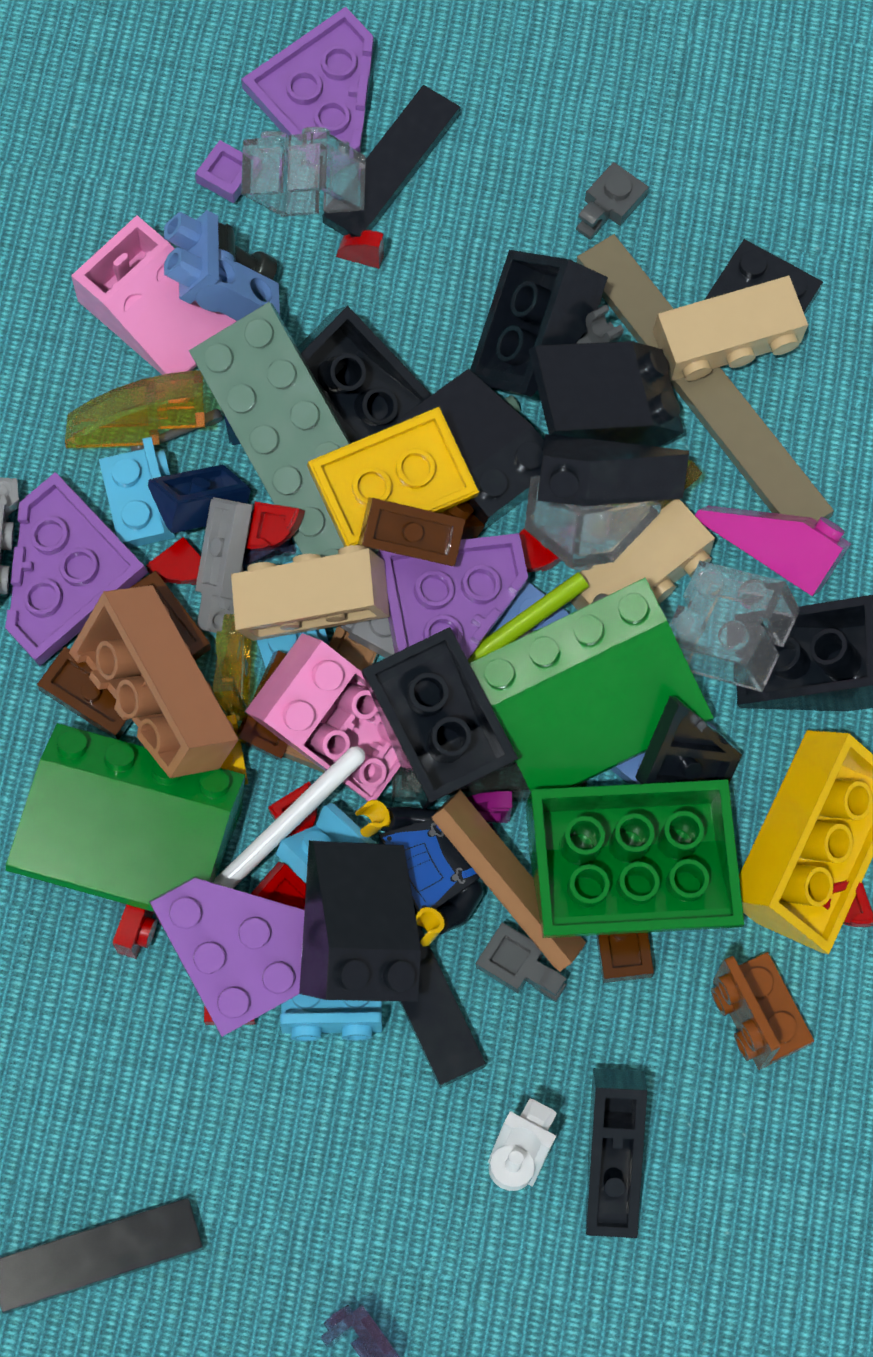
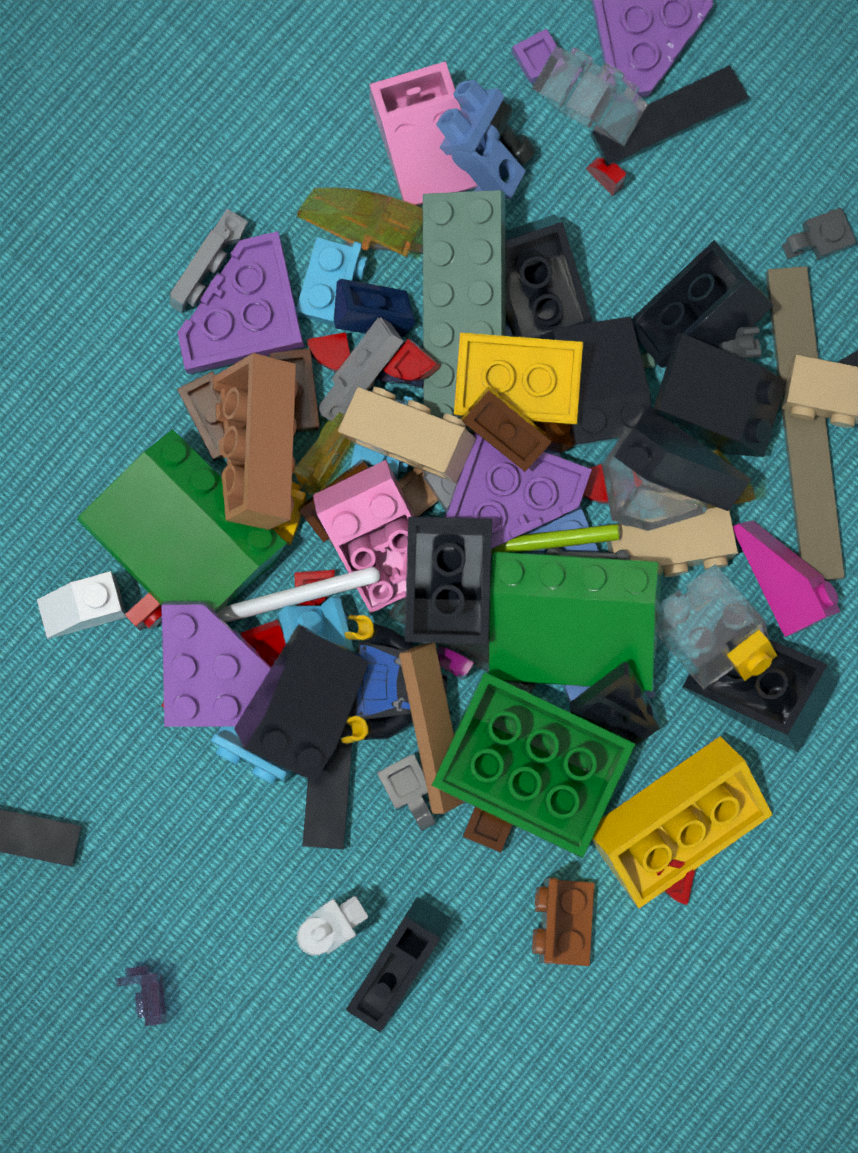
camera: 25 degrees right, 10 degrees up
none -> white slope [37,571,126,639]
none -> yellow plate [727,629,777,681]

